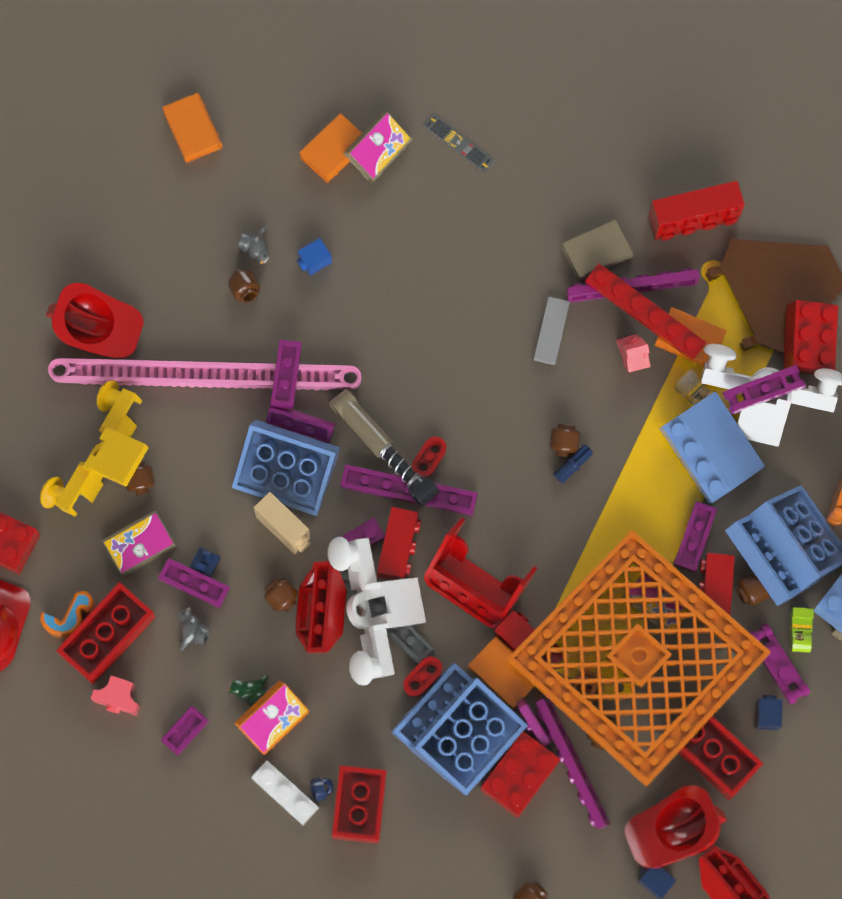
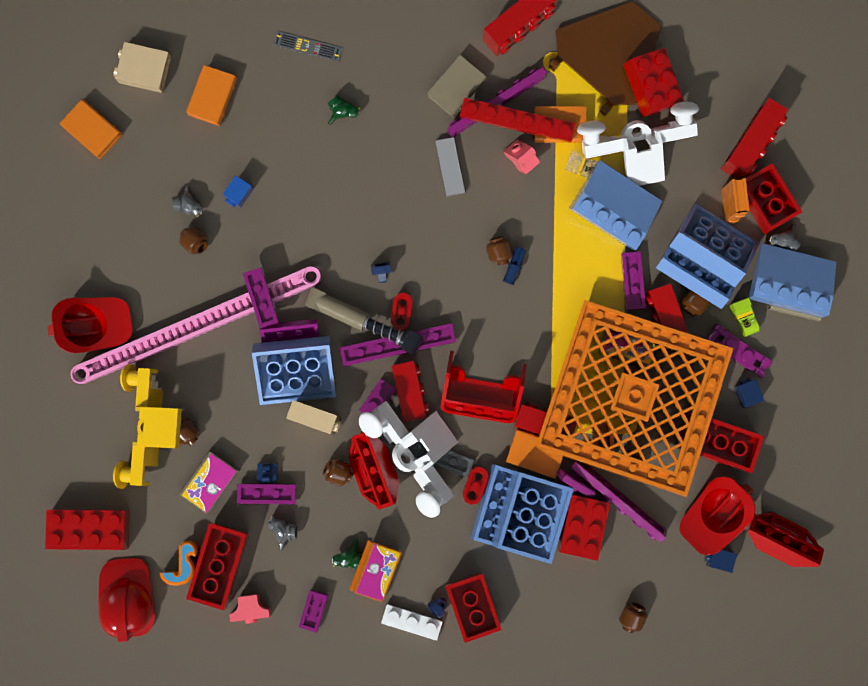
camera: 25 degrees left, 10 degrees up
piece [343,112,412,182] -> none
magenta plate [723,365,806,414] -> none
none -> tan brick [114,42,172,93]
none -> dark green animal [328,95,360,125]
none -> dark blue tile [371,262,391,283]

